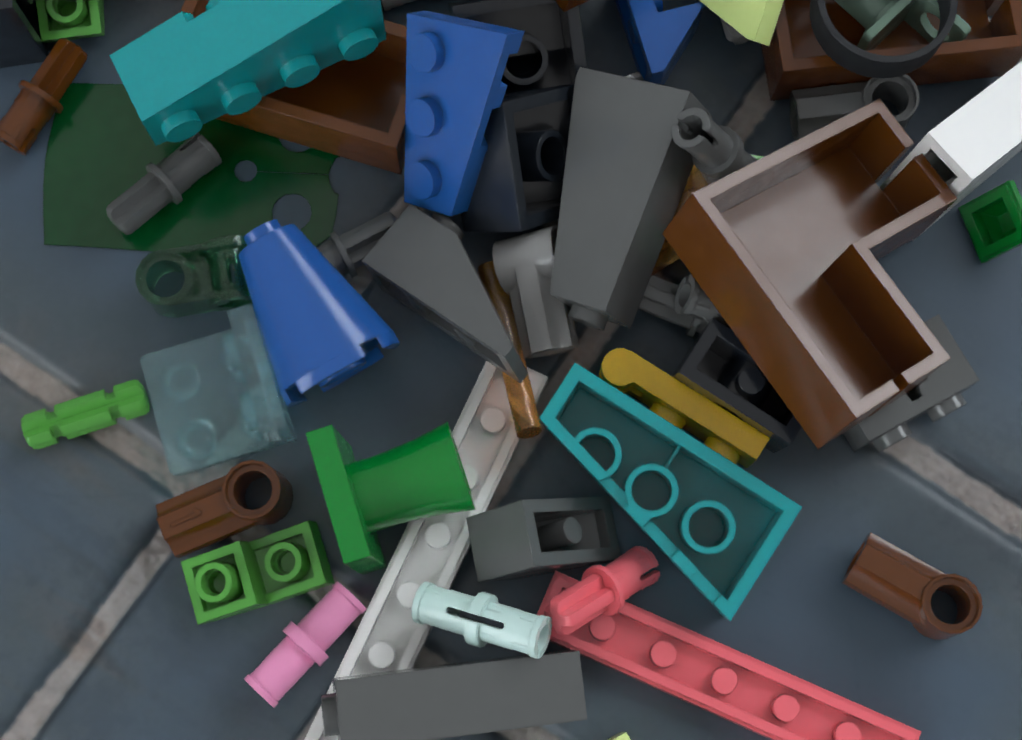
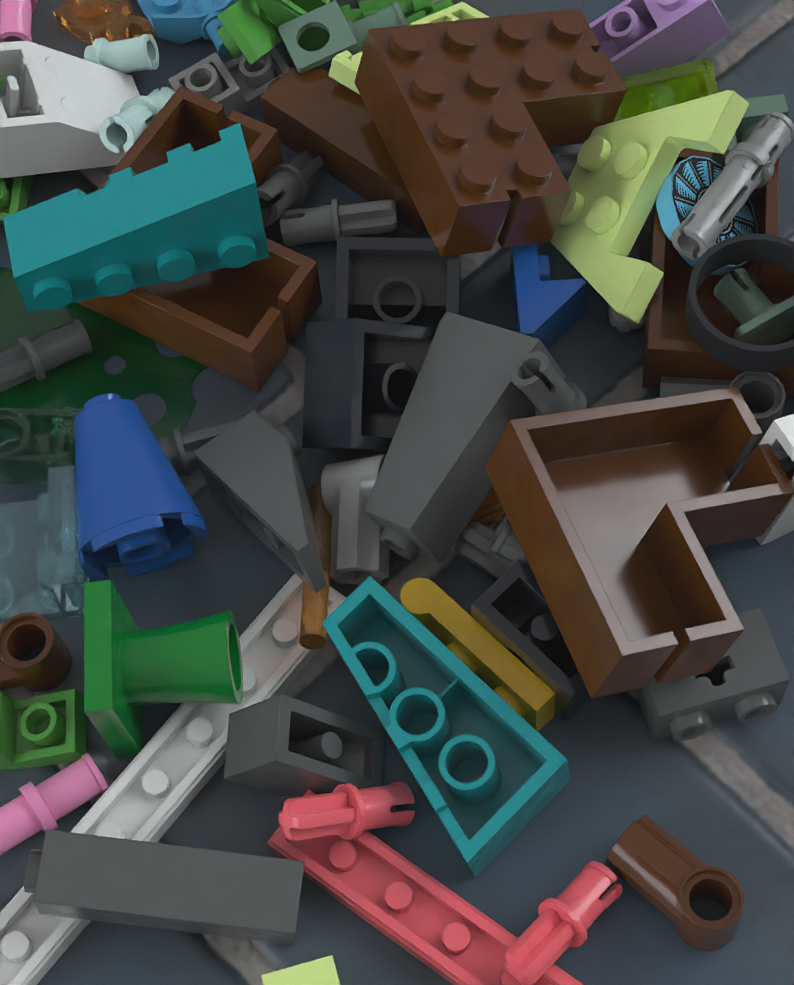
camera: 20 degrees right, 15 degrees down
blue wing [404,10,525,216] -> none
light aqua pin [412,581,552,659] -> none
none -> coral axle [503,861,623,985]

